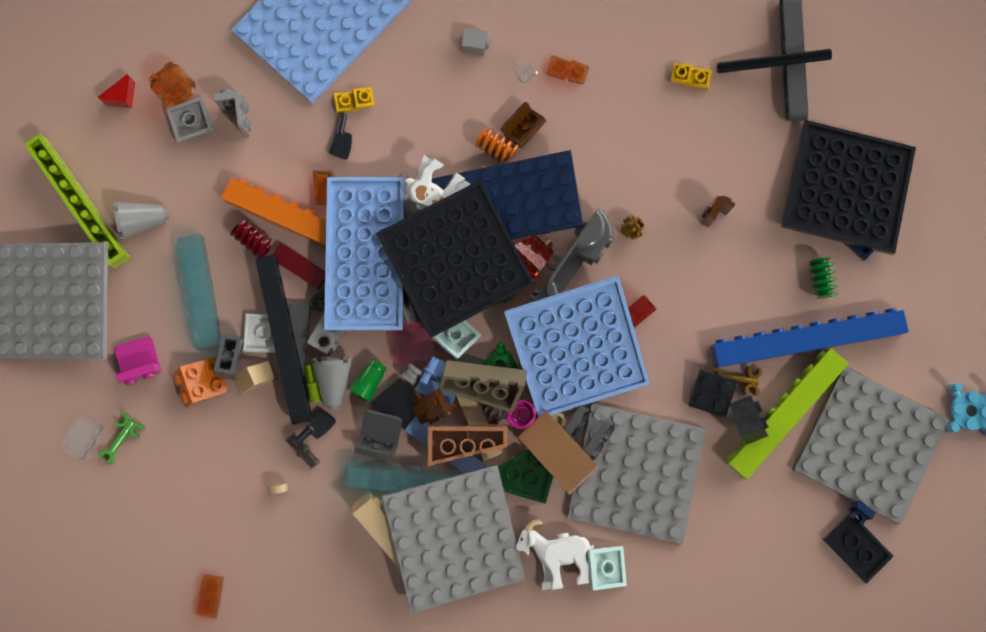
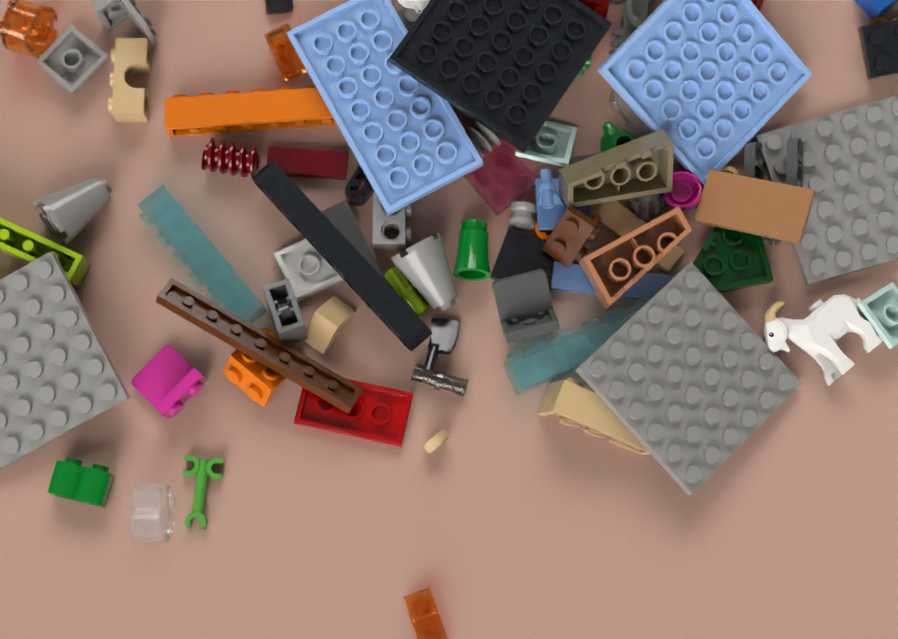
camera: 30 degrees left, 5 degrees down
none -> green brick [47,457,115,508]
none -> tan arch [108,38,152,122]
none -> reddish brown plate [156,278,363,414]
none -> red tile [294,378,414,448]

